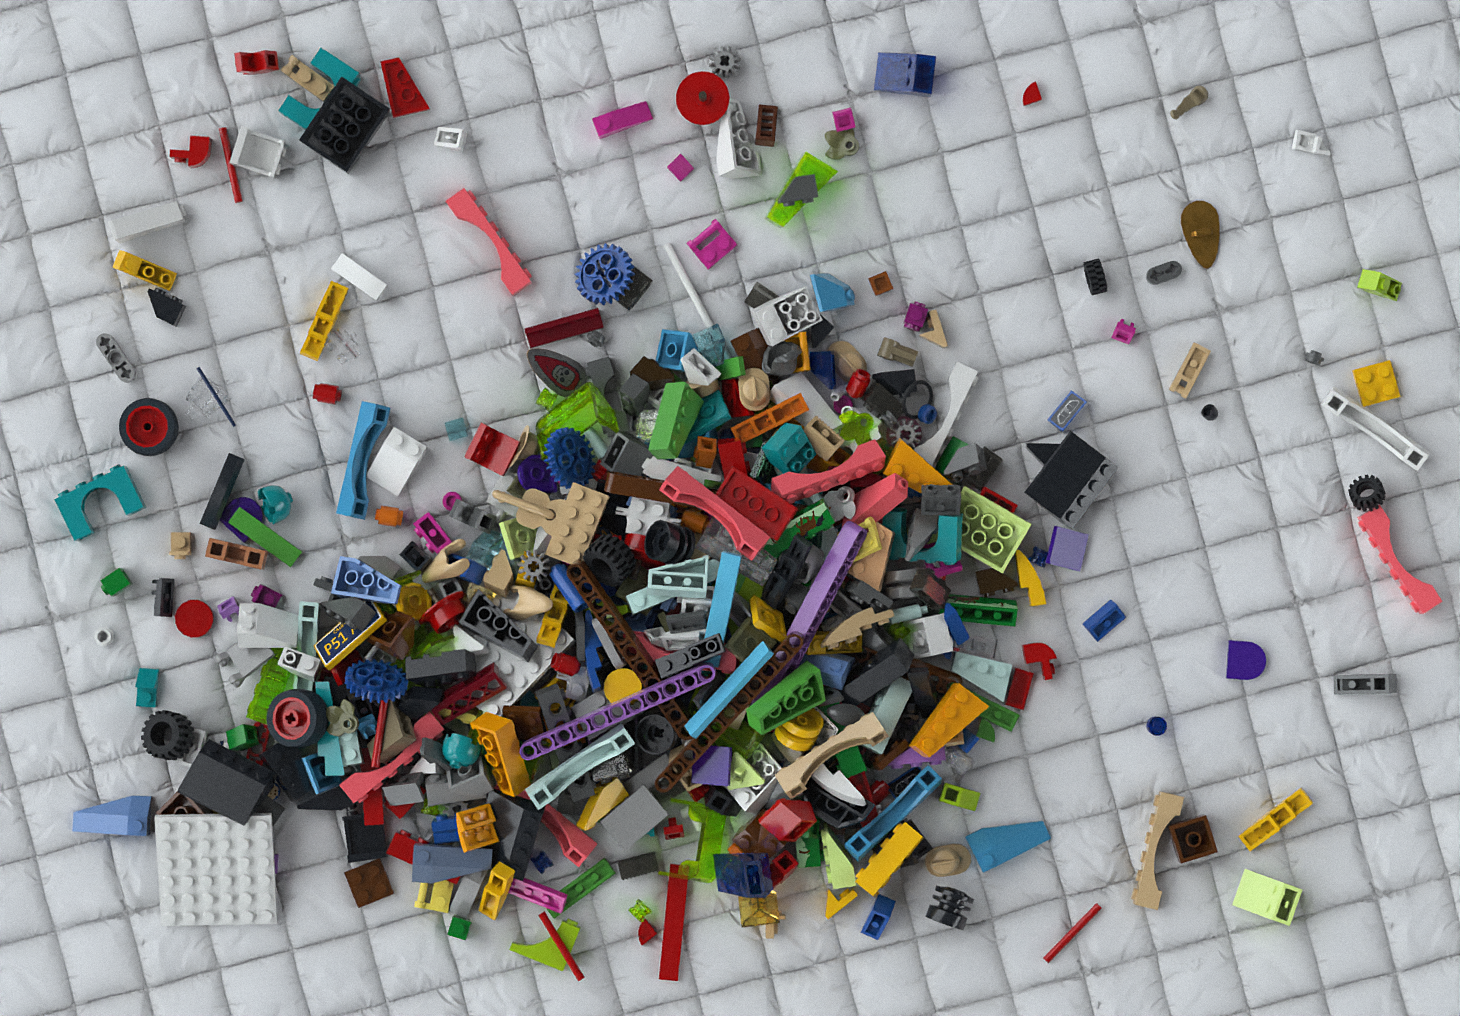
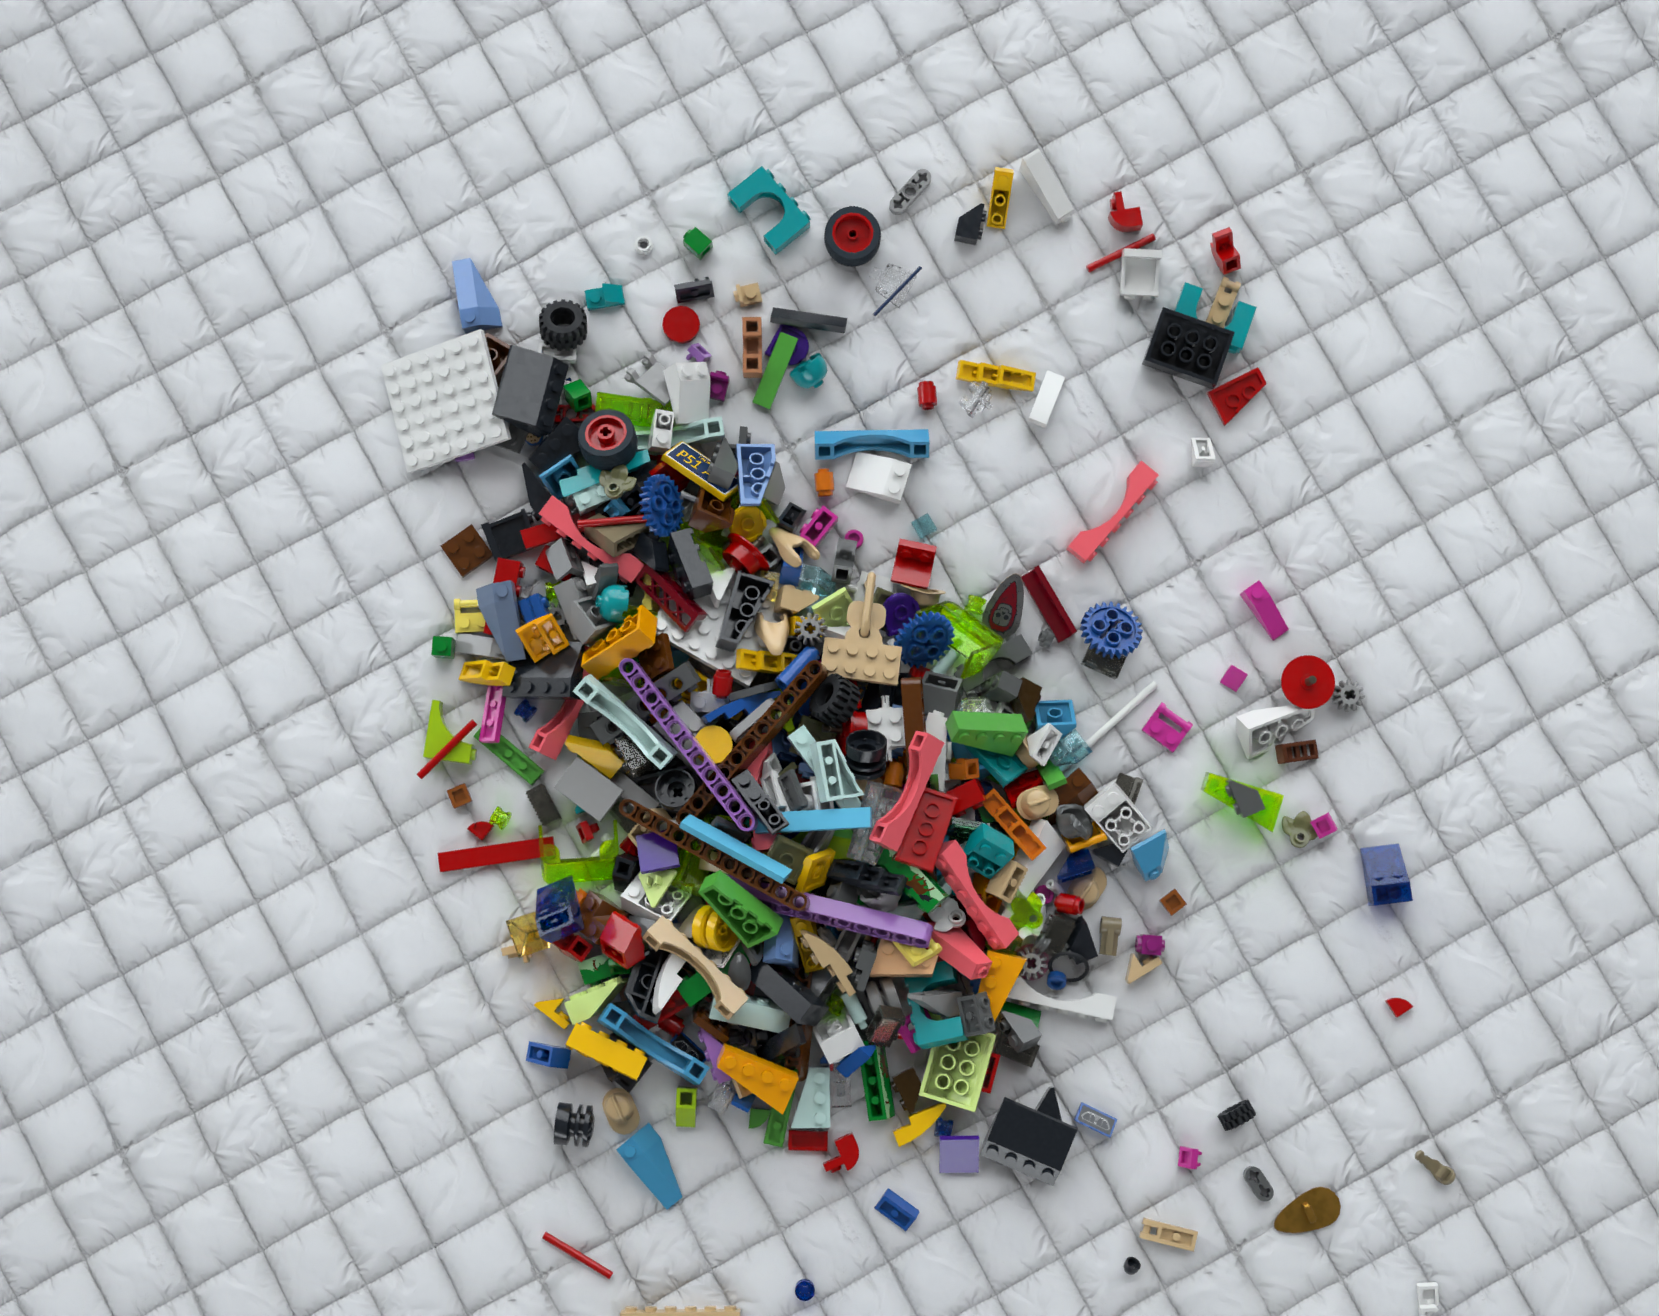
camera: 75 degrees right, 5 degrees down
none -> dark orange plate [447,783,473,809]

